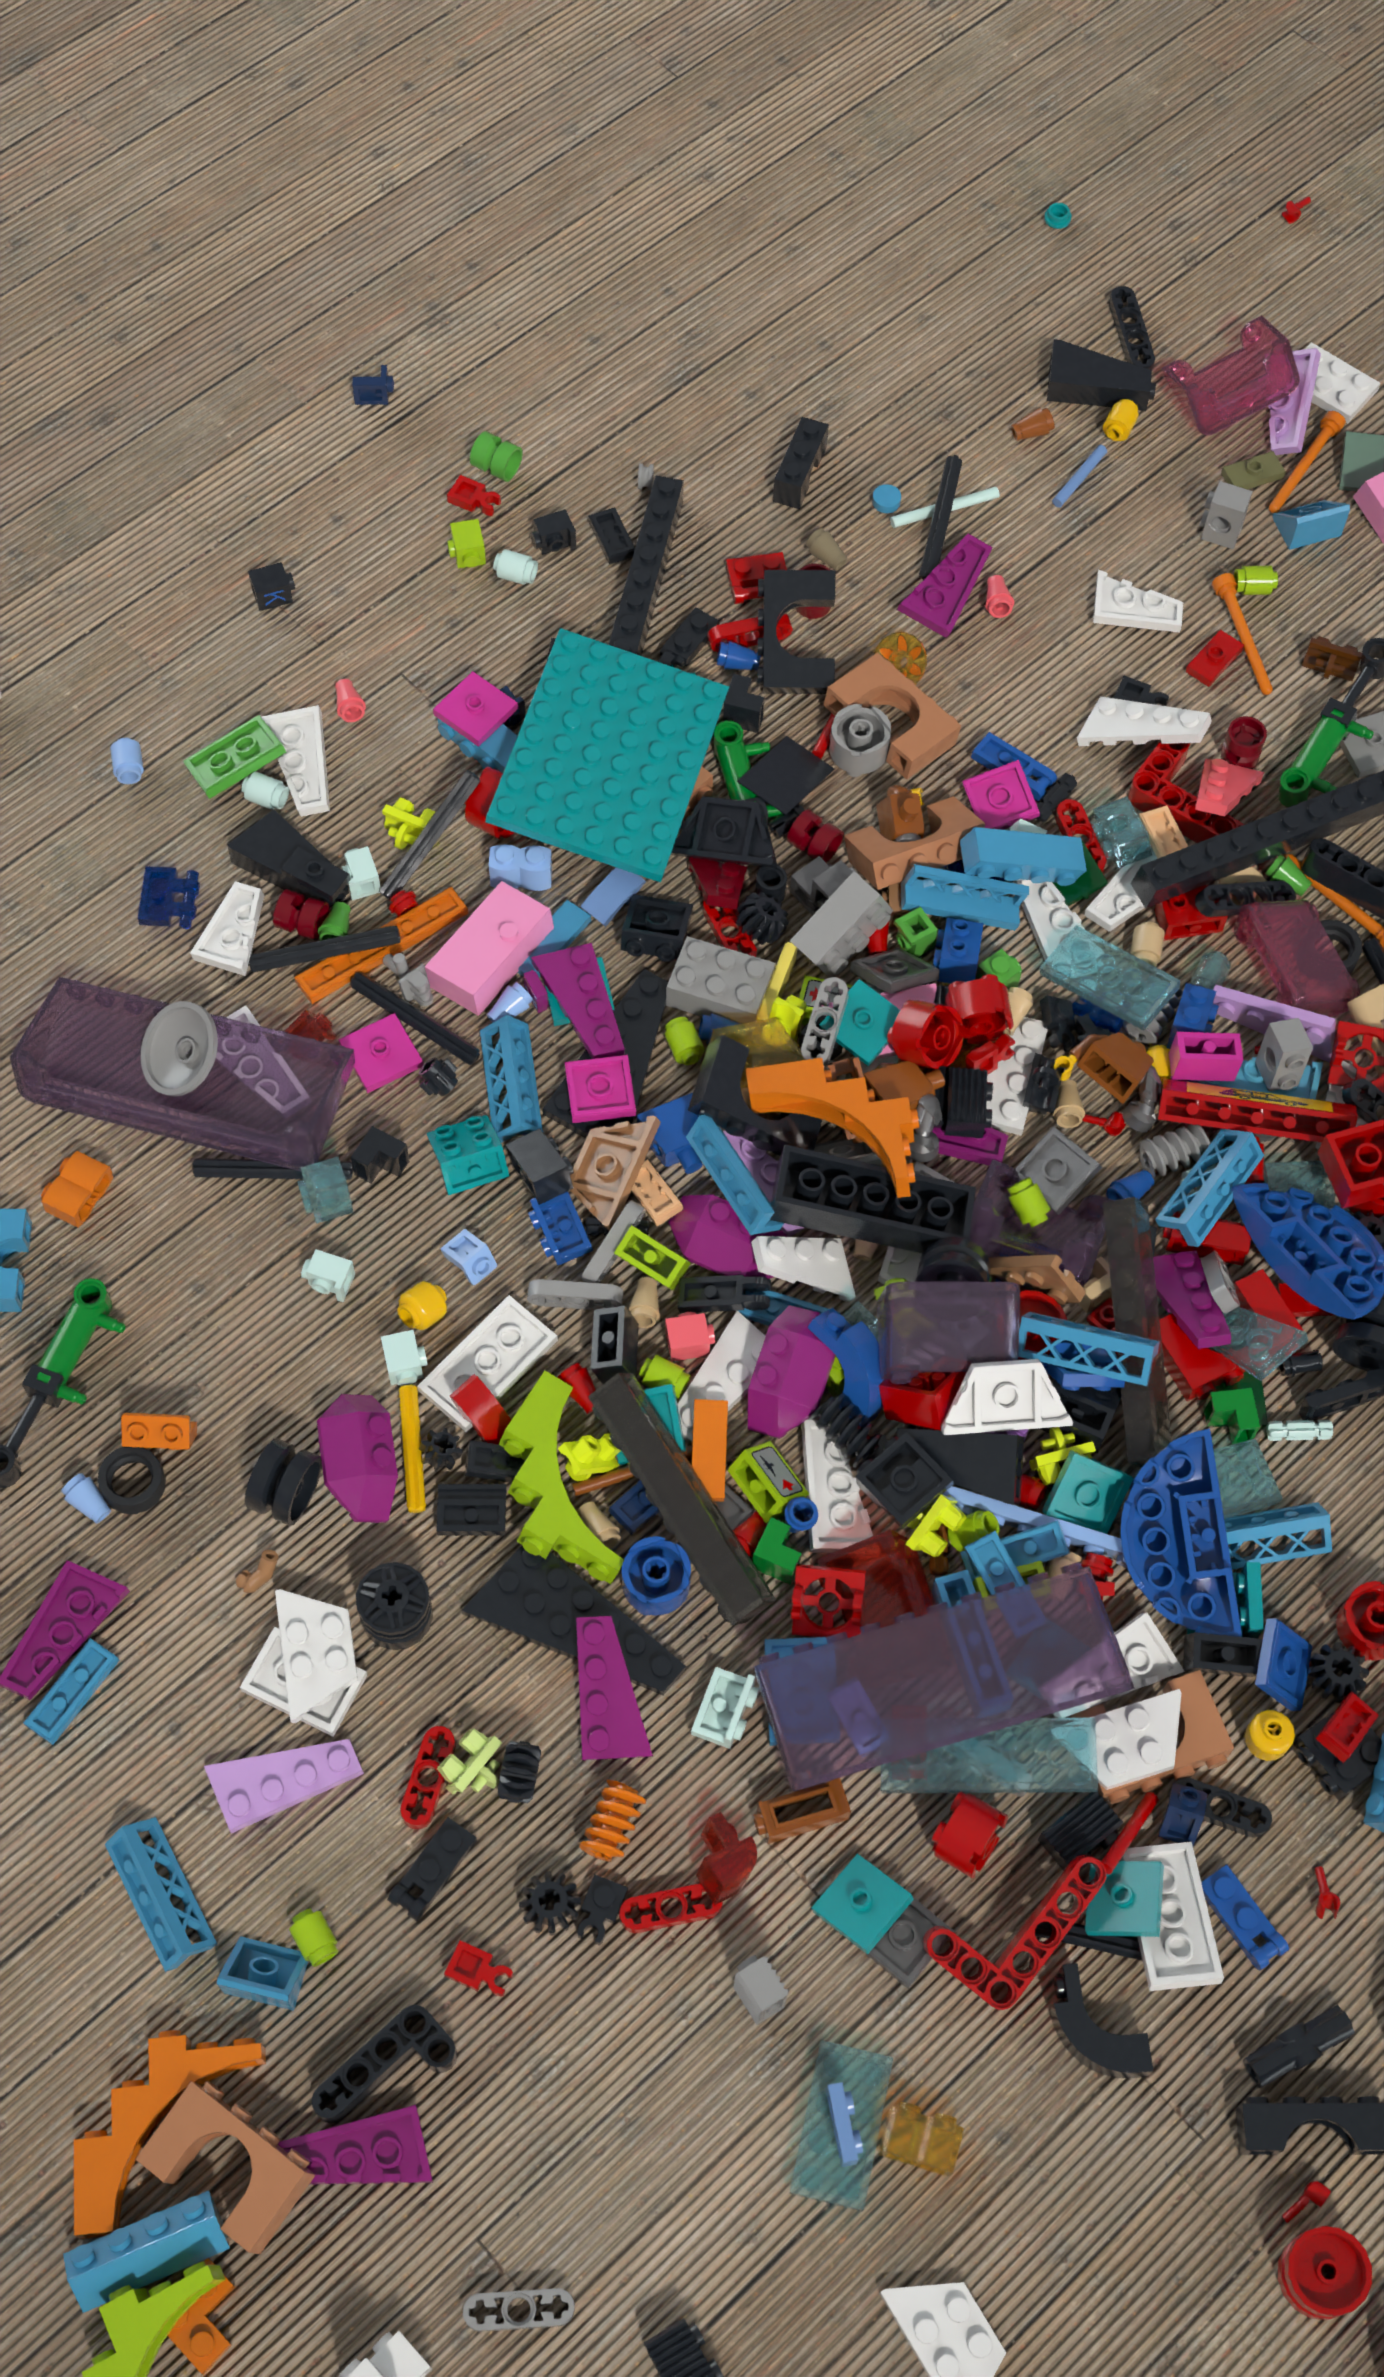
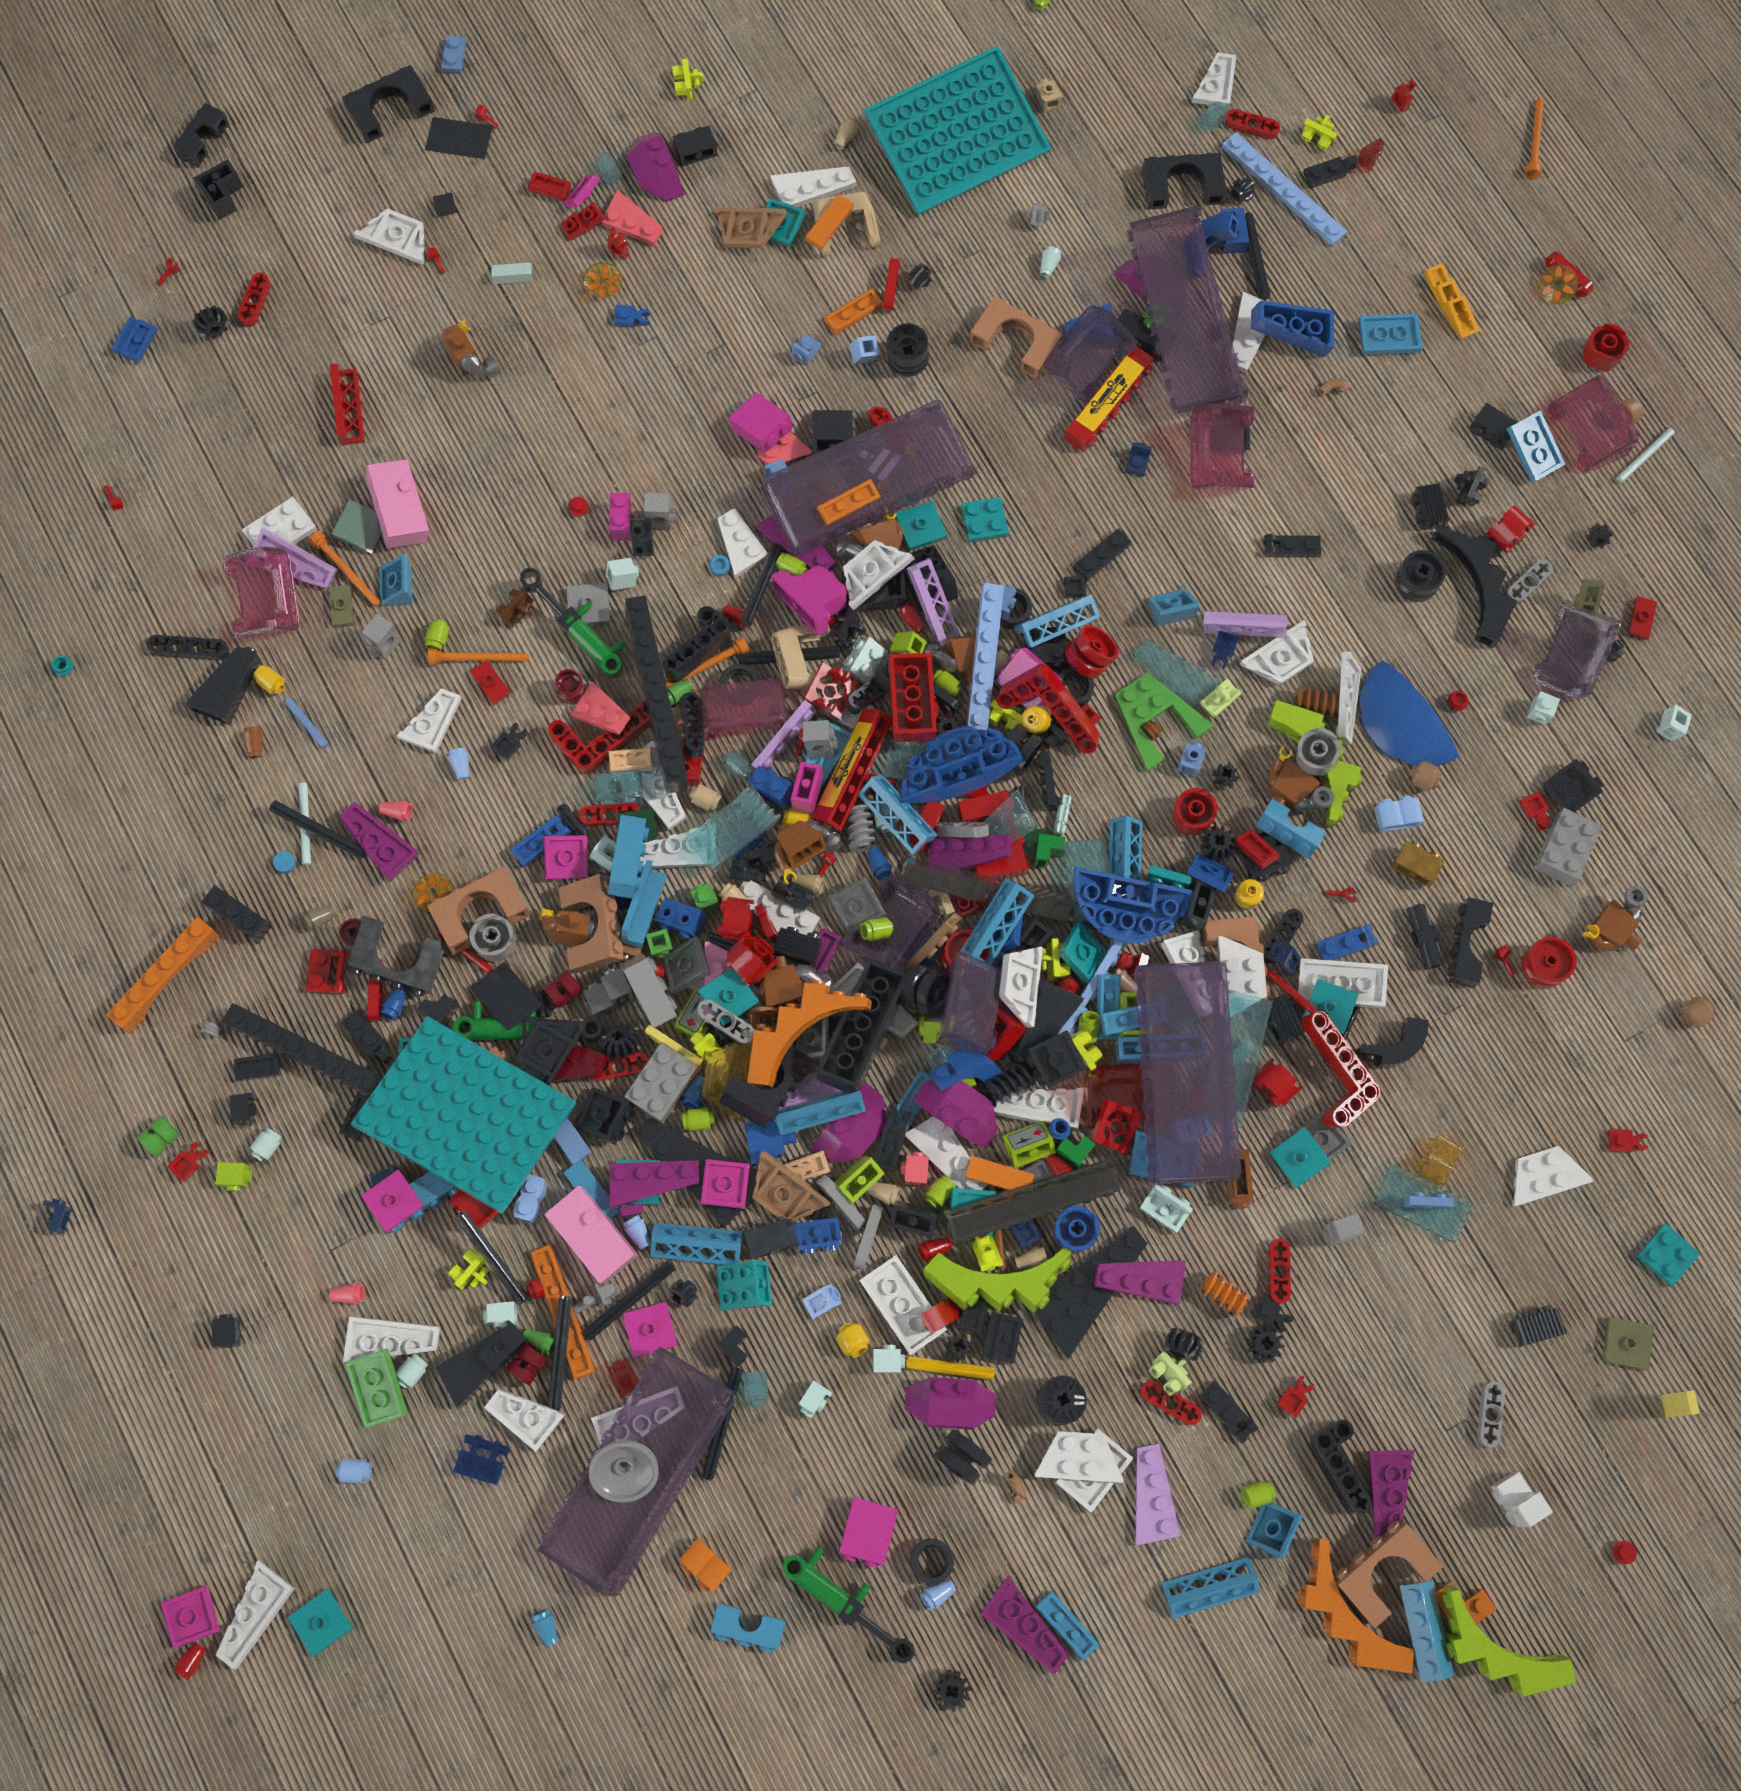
camera: 80 degrees left, 10 degrees up
orange bracket [121,1413,197,1450] -> none
clear red brick [696,1812,757,1905] -> none
white wing [751,1236,856,1303] -> none
white wing [1077,696,1212,746] -> none
none -> orange arch [106,916,220,1034]
none -> light blue cone [448,748,470,780]
none -> dark pink brick [839,1497,898,1568]

